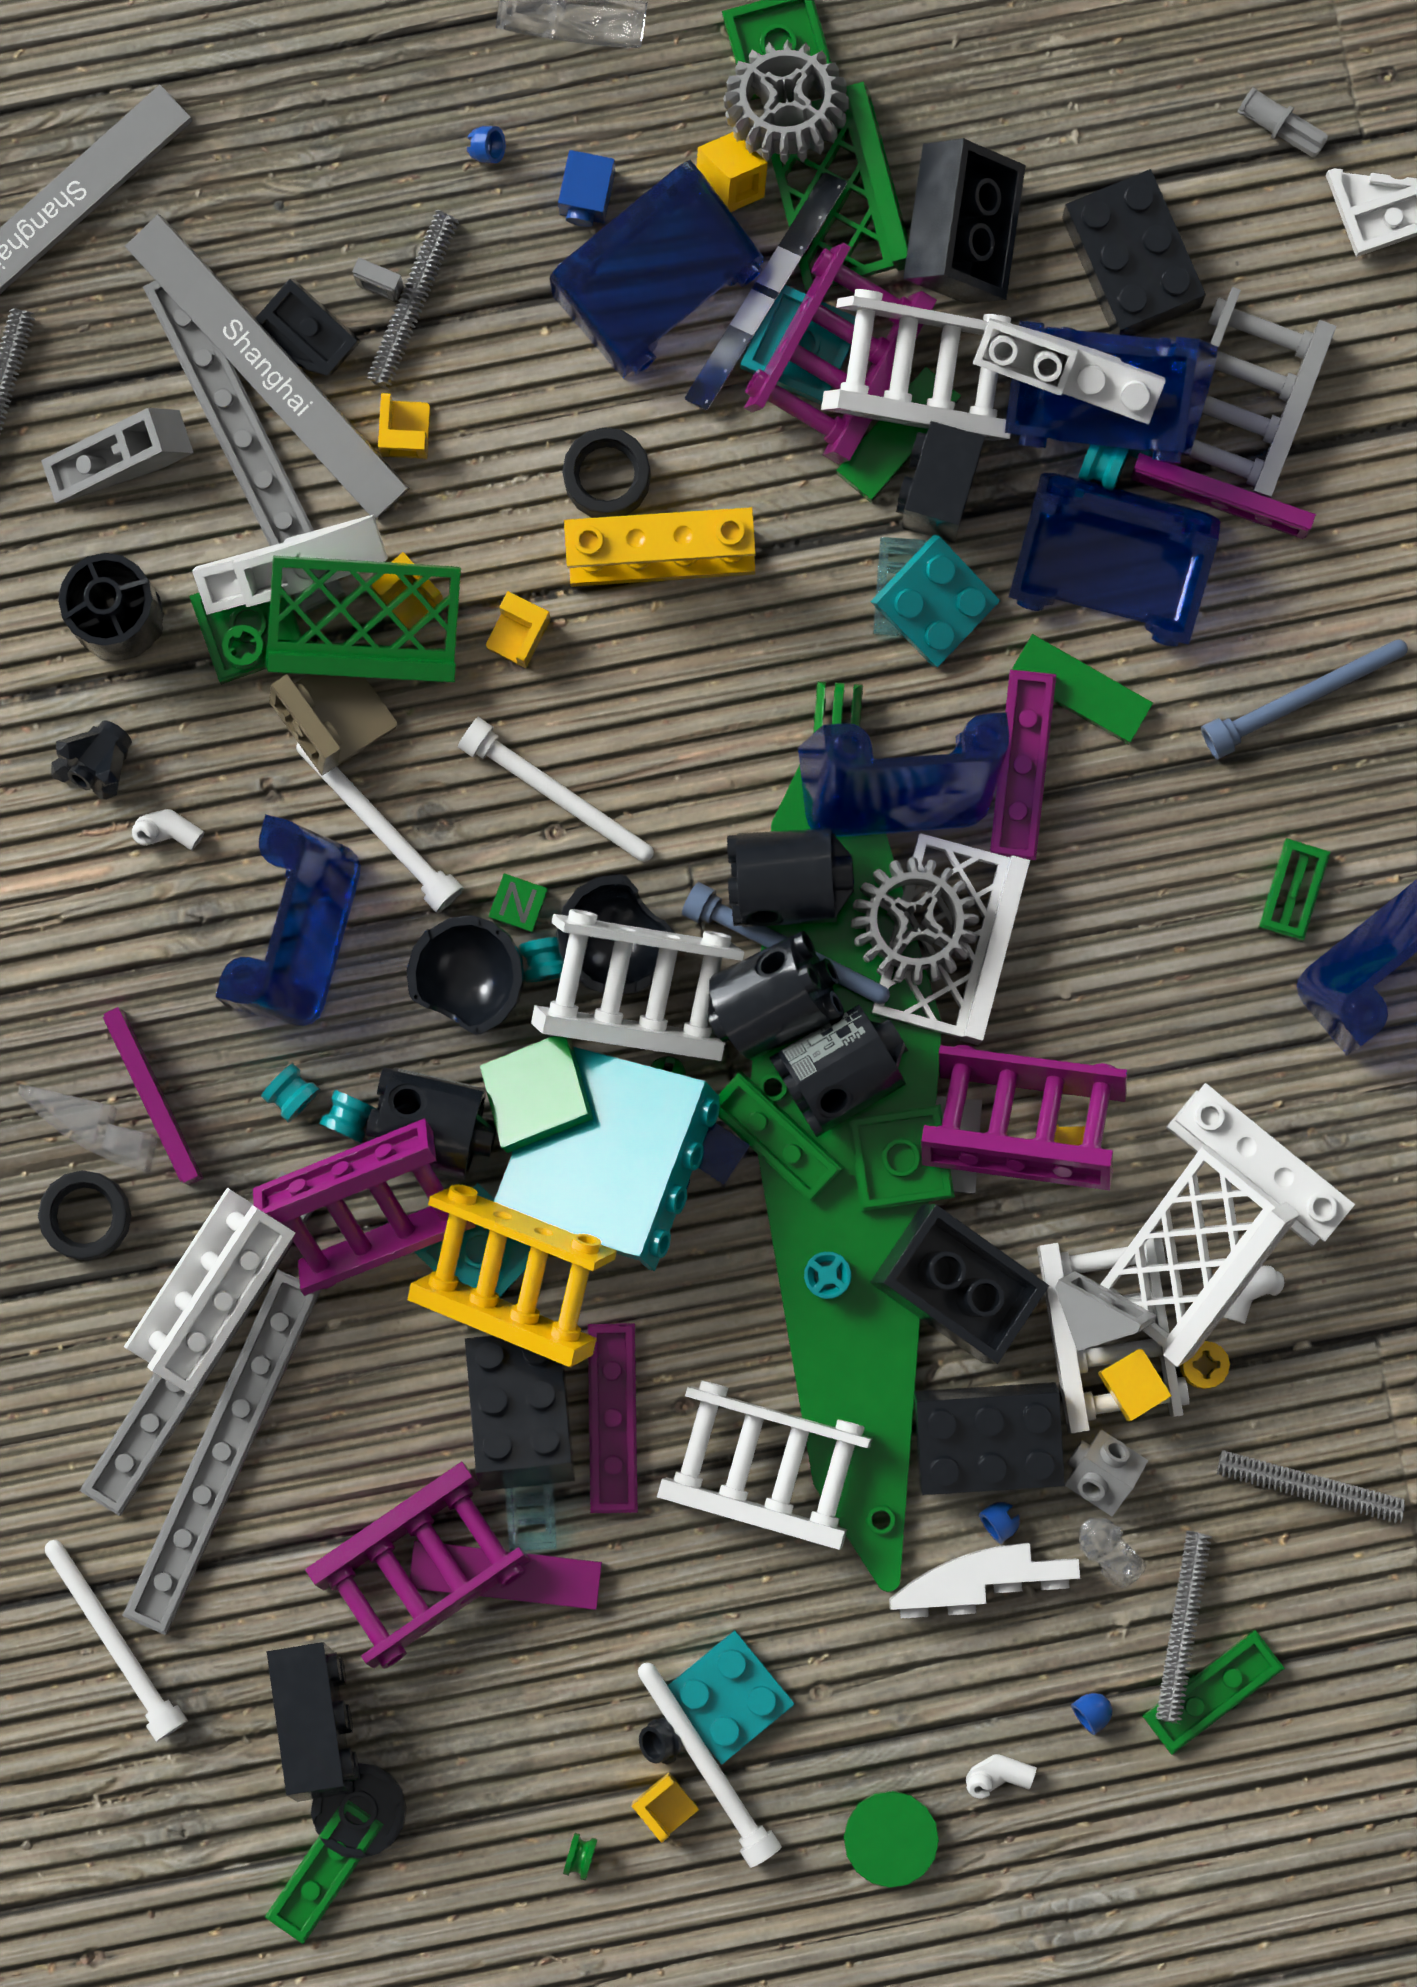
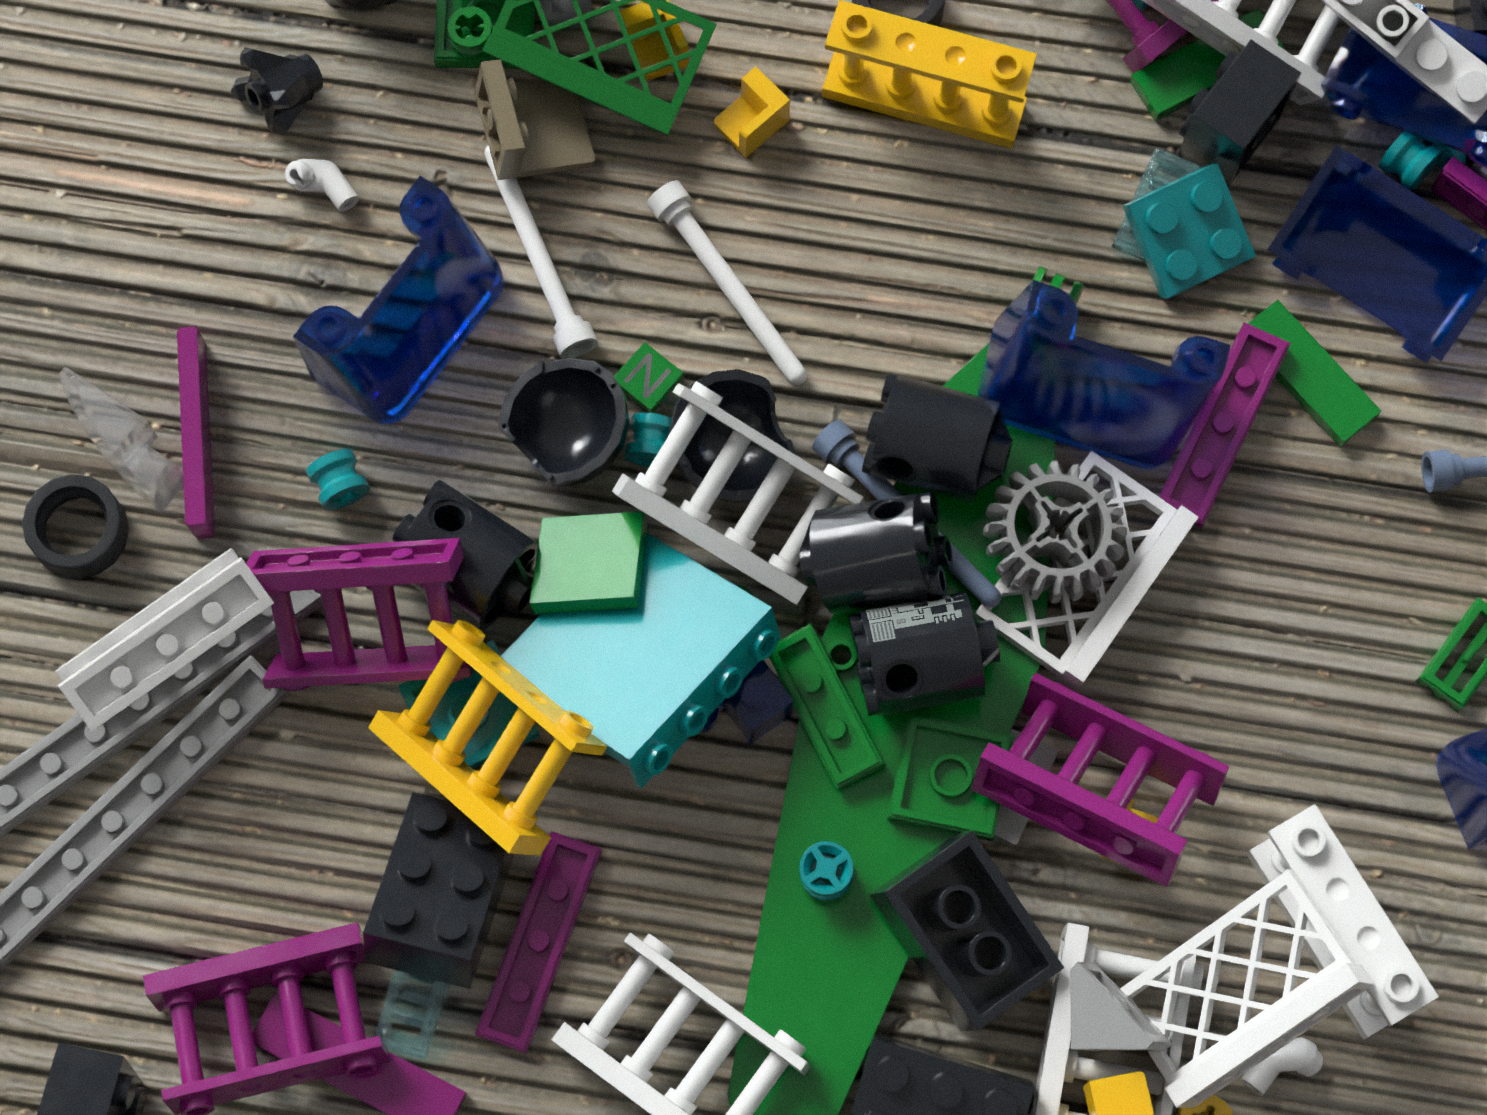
camera: 15 degrees right, 10 degrees down
teal wheel [319,1090,377,1143] -> none

